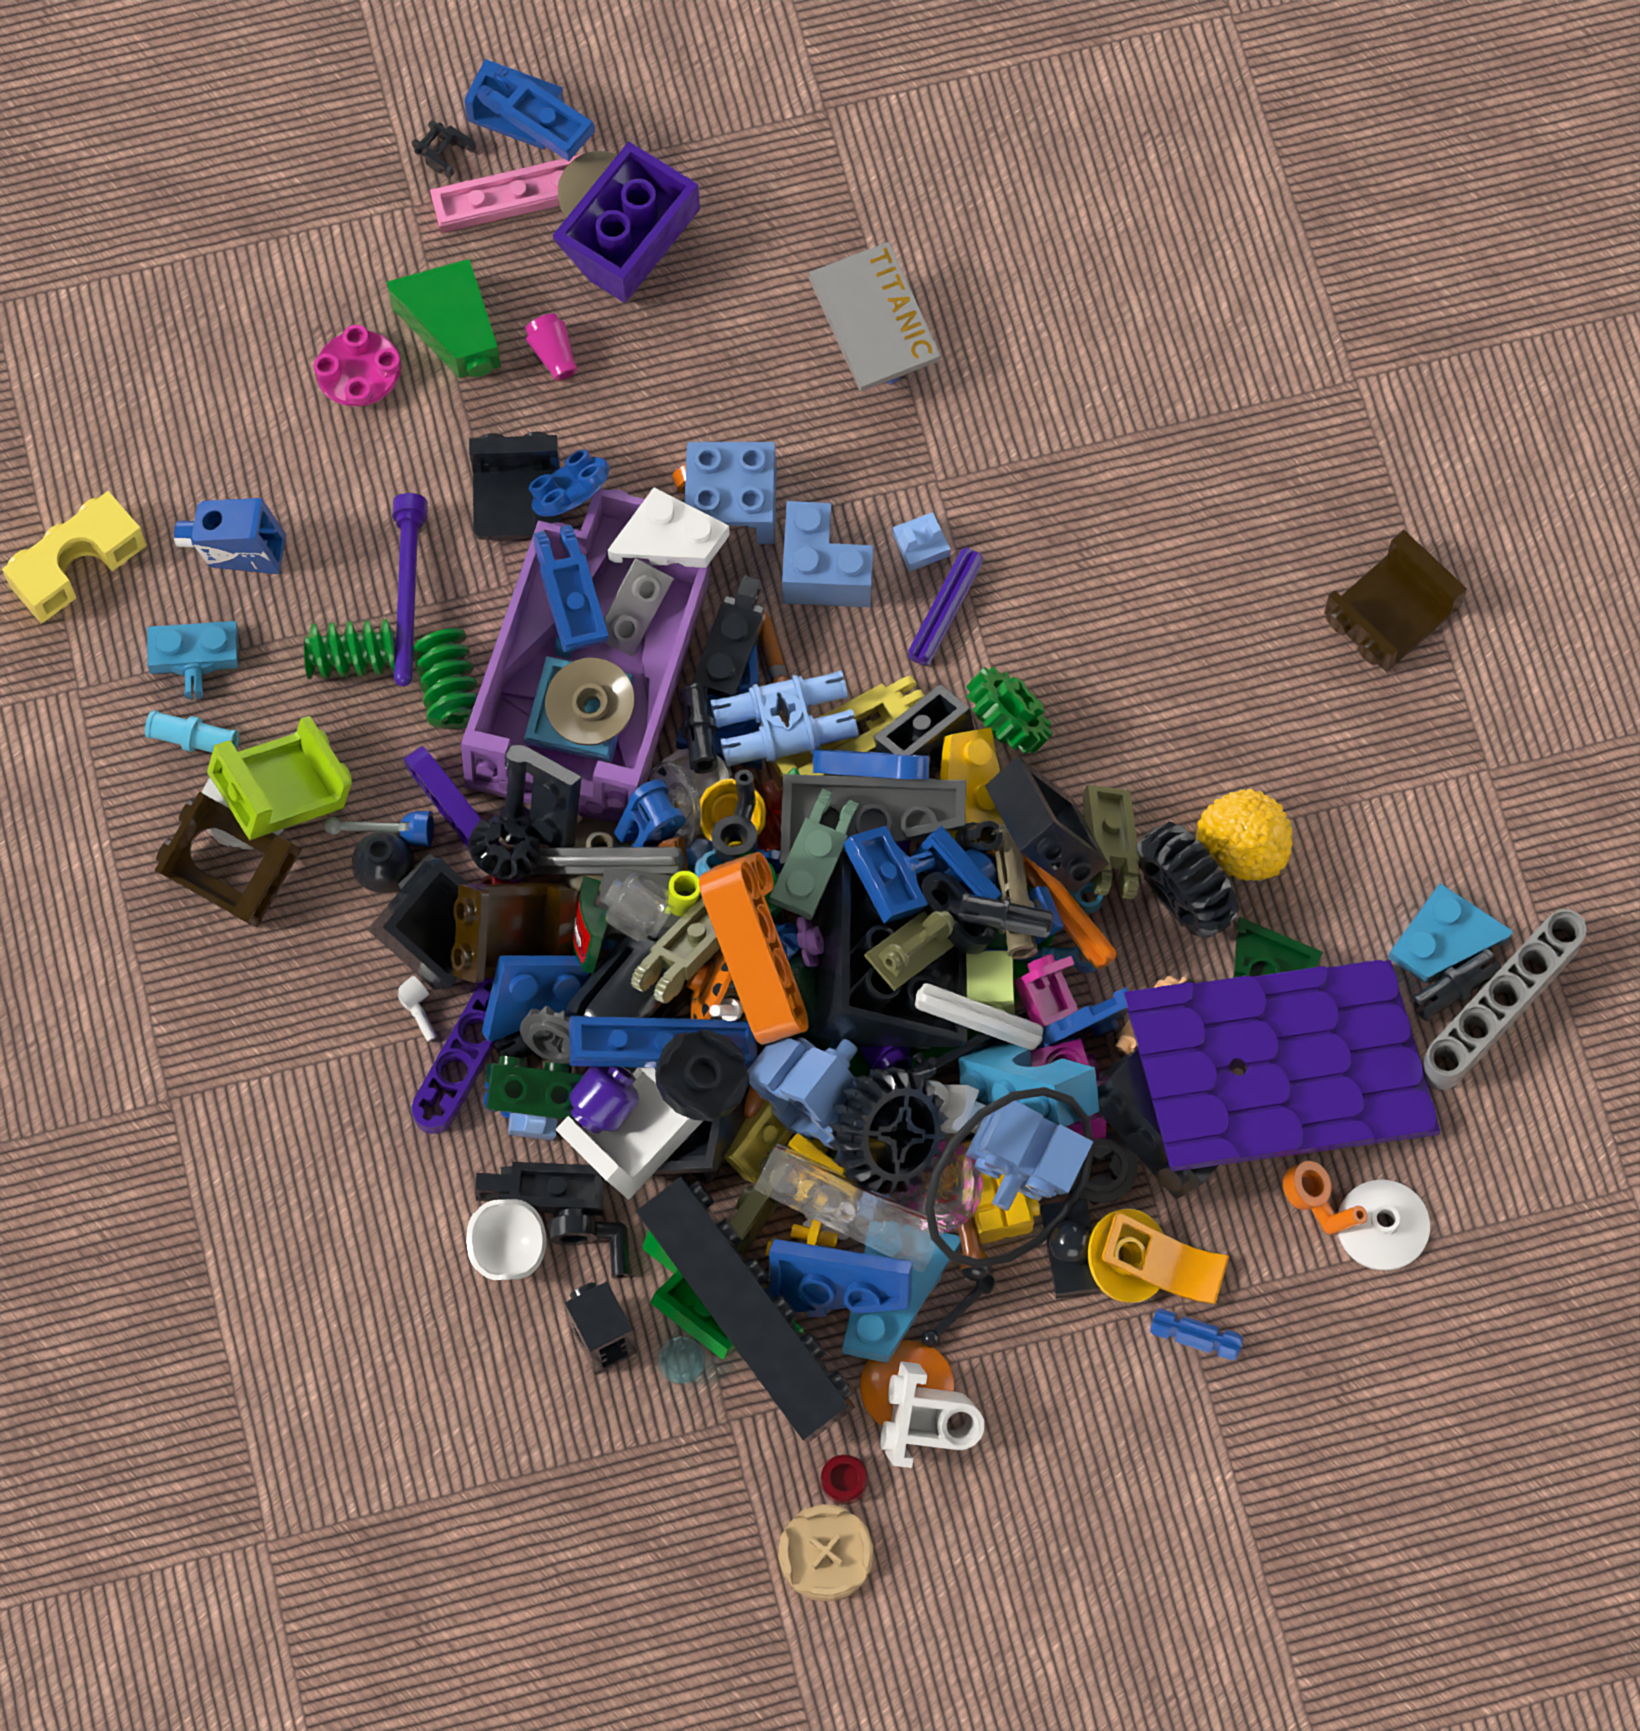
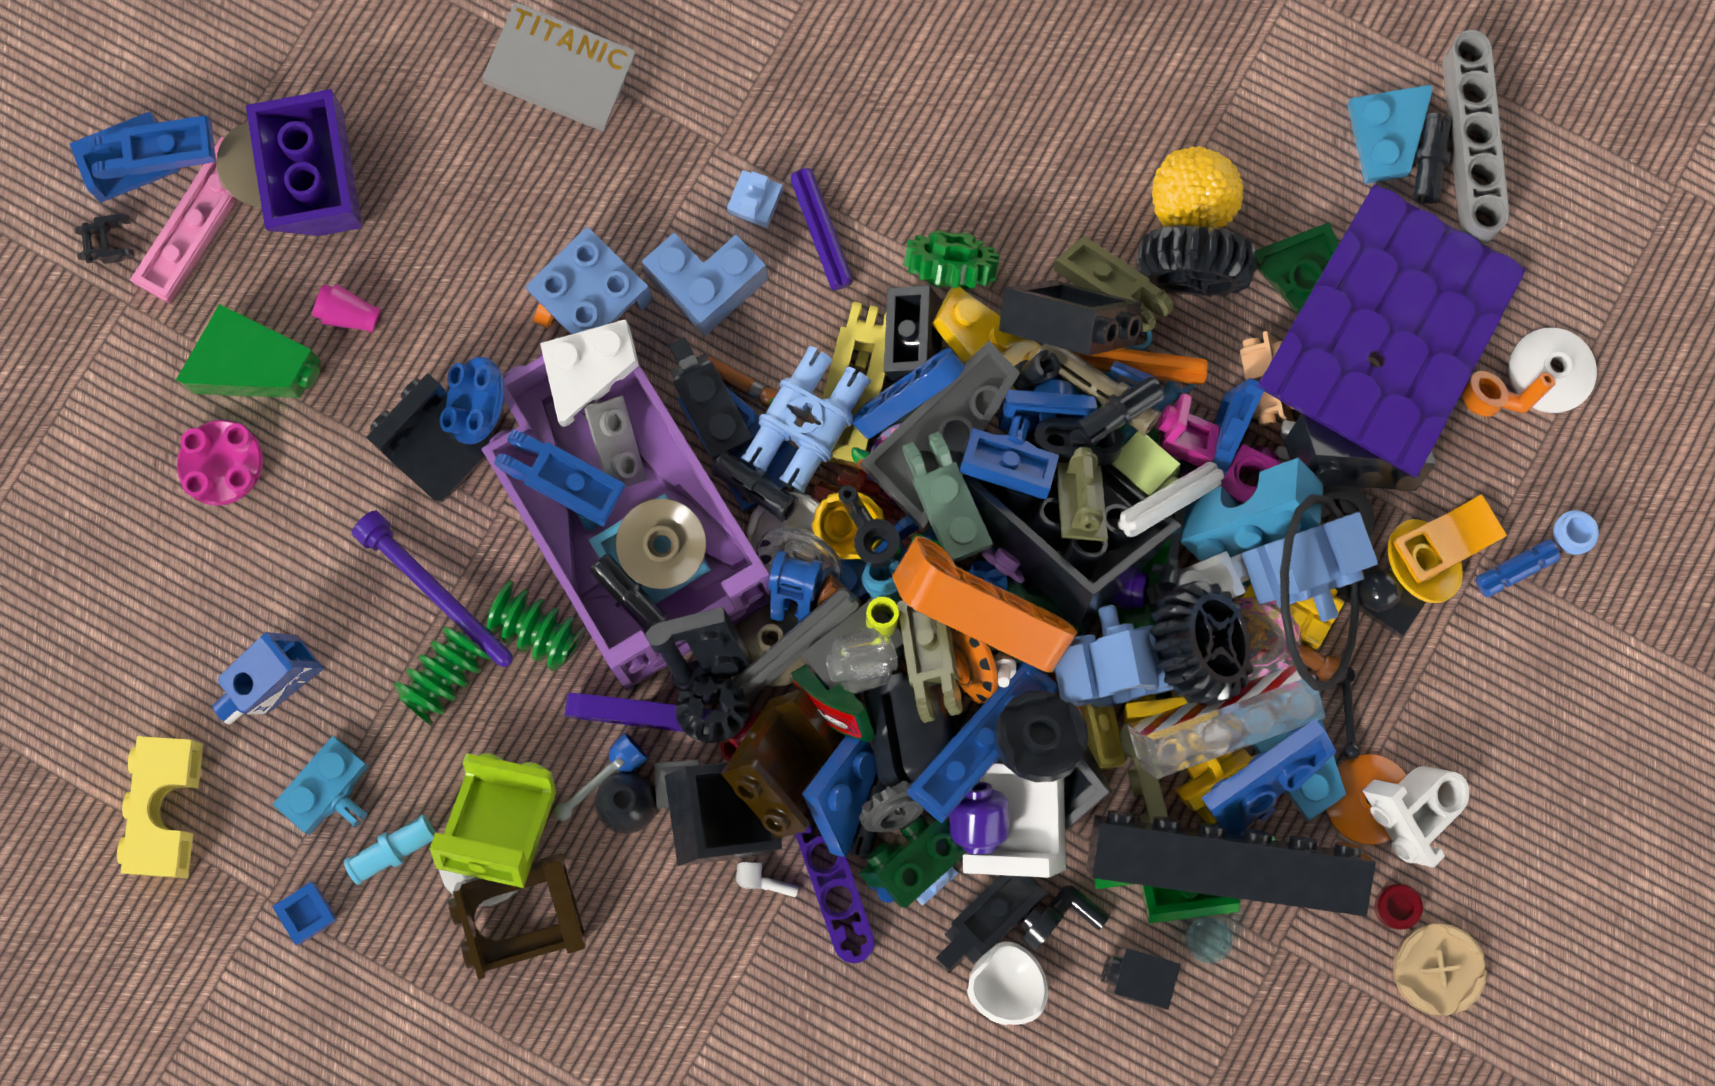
camera: 45 degrees left, 10 degrees up
none -> blue plate [272,881,338,946]
none -> black axle [590,554,669,633]
none -> light blue plate [1553,510,1599,555]

